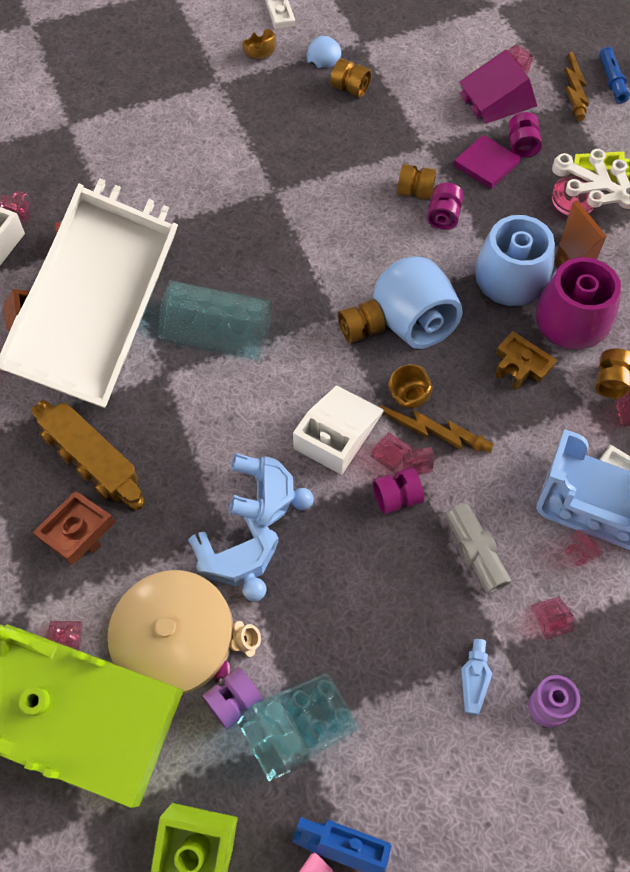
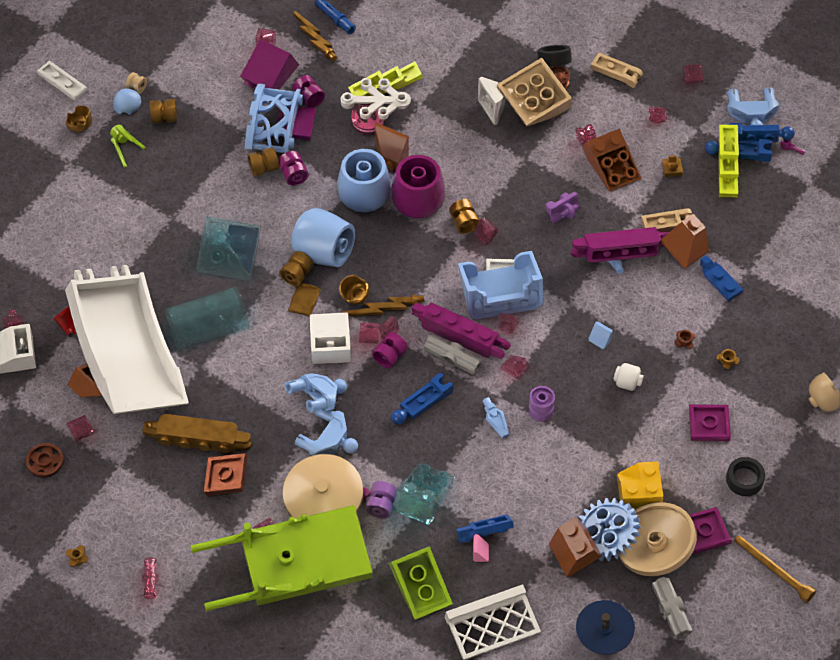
camera: 35 degrees left, 5 degrees down
tan plate [230,621,261,657] -> none
pearl gold plate [495,331,557,390] -> none
none -> lime plant [110,125,145,168]
none -> tan wheel [126,72,147,94]
none -> clear light blue slope [196,216,262,281]
none -> light blue fence [245,84,303,153]
none -> pearl gold piece [288,283,321,317]
none -> blue plate [391,373,454,425]
none -> magenta hinge [412,302,511,359]

